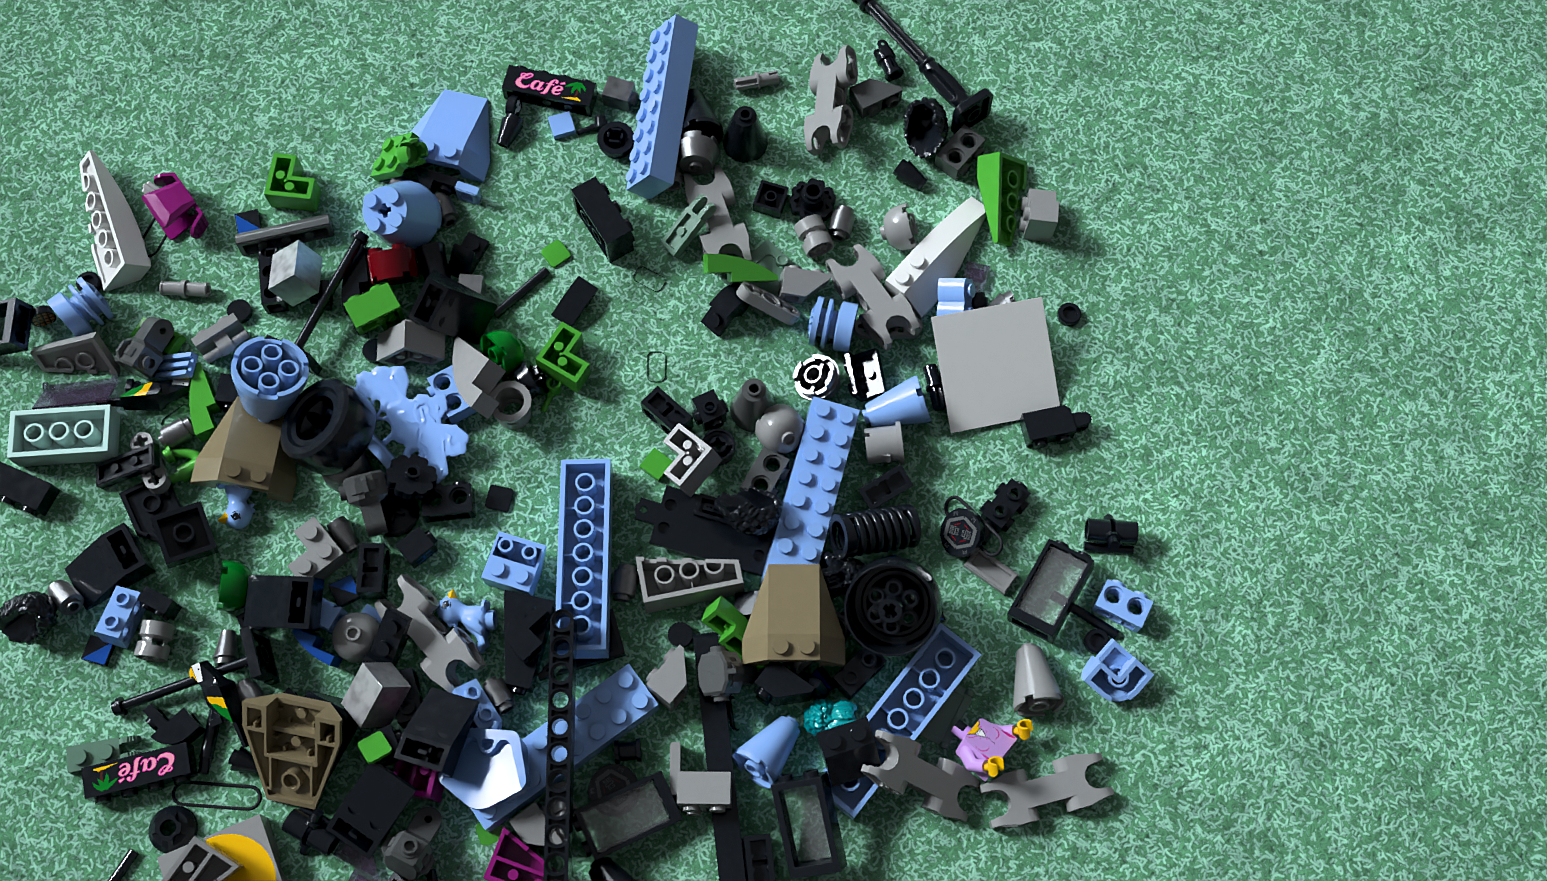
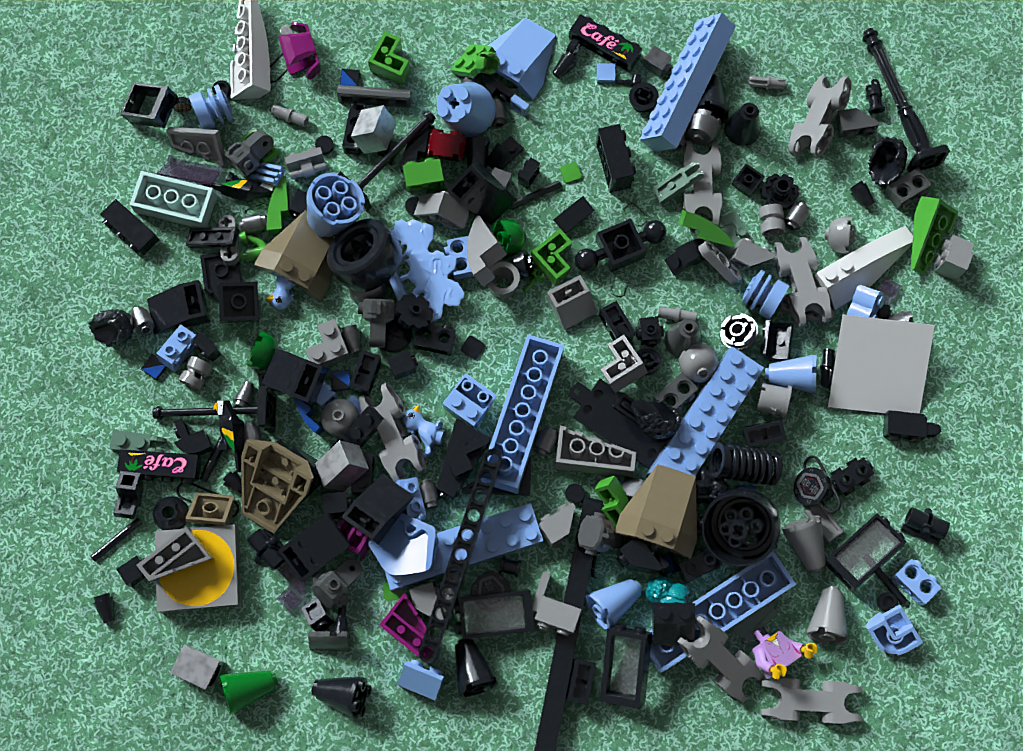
camera: 20 degrees right, 5 degrees up
bright green piece [358,731,392,764] -> none
bright green tile [639,448,673,482] -> none
black tile [1057,303,1081,327] -> none
none -> black brick [113,471,143,519]
none -> dark tan slope [186,492,235,525]
none -> black piece [517,157,540,189]
none -> light grey slope [546,275,598,330]
none -> black brick [575,218,667,273]
none -> light grey pin [658,306,697,322]
none -> light grey cone [782,515,826,573]

